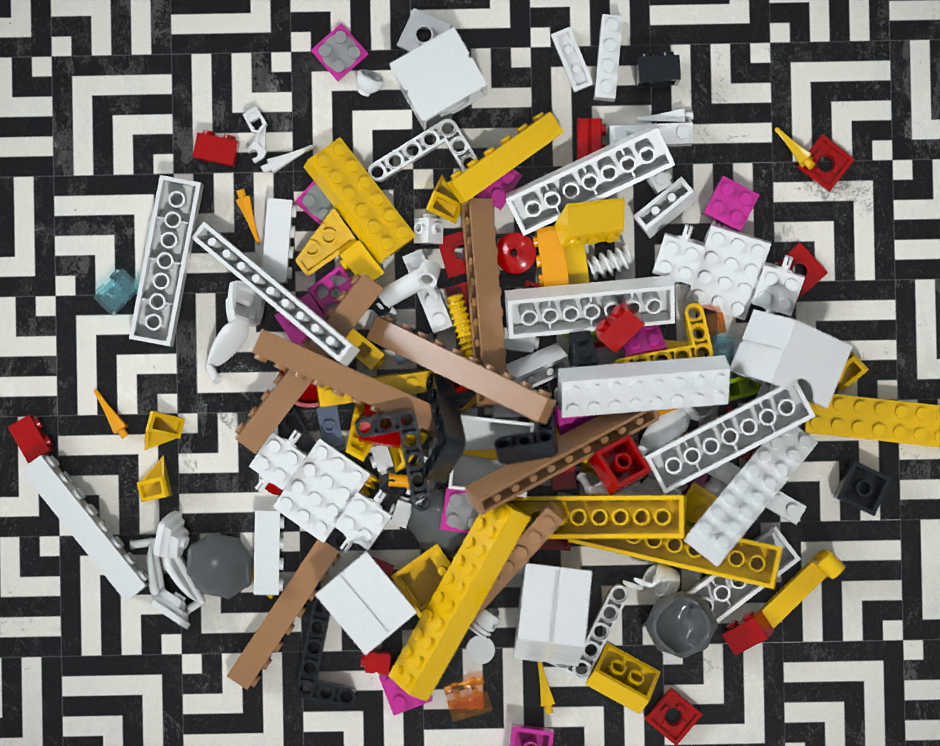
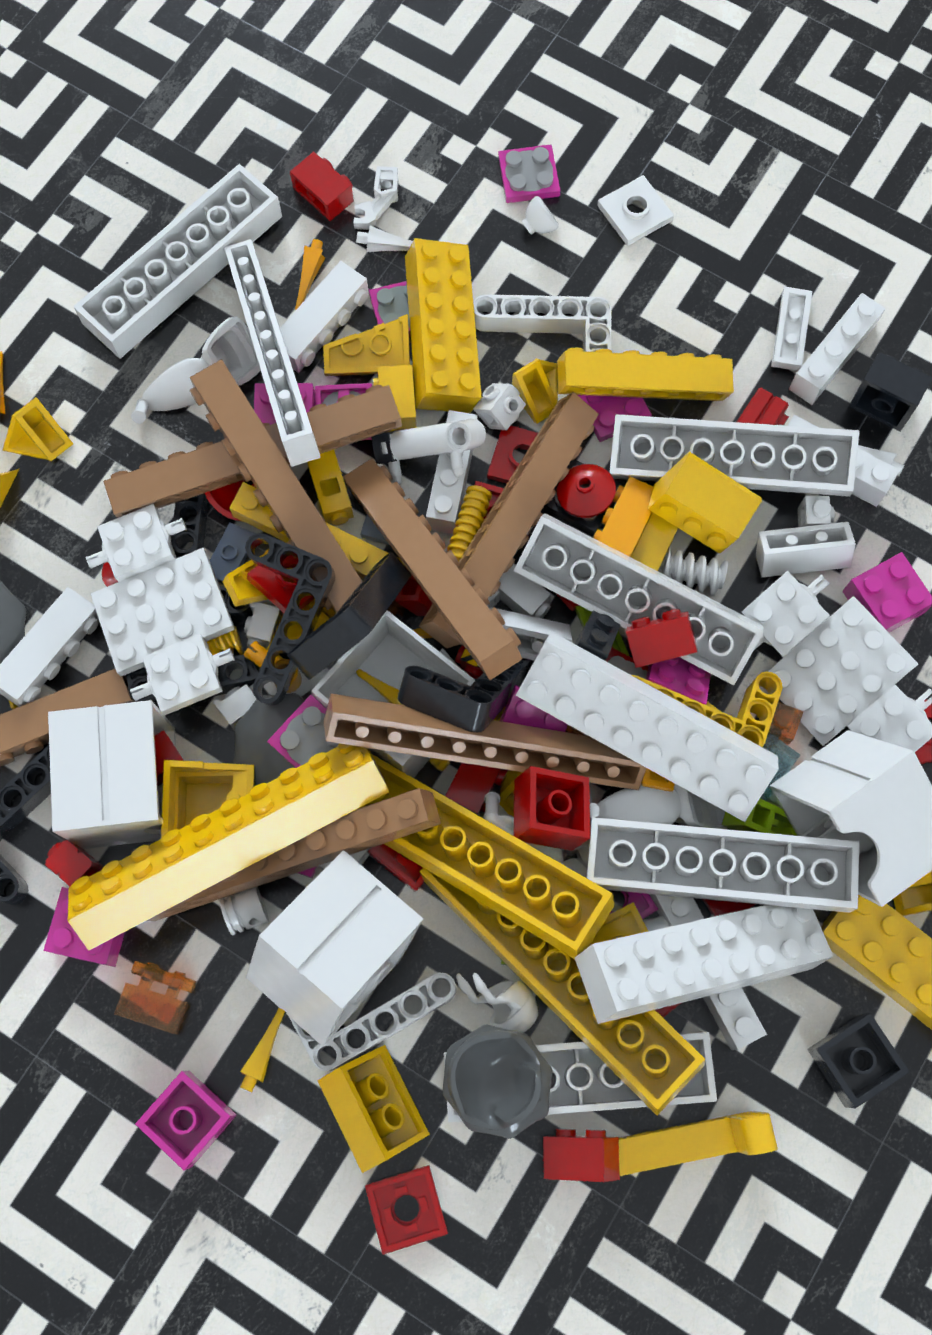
camera: 35 degrees right, 15 degrees down
clear light blue brick [93,268,139,316] -> none
white piece [390,27,487,131] -> none
white sticker [466,636,495,664] -> none

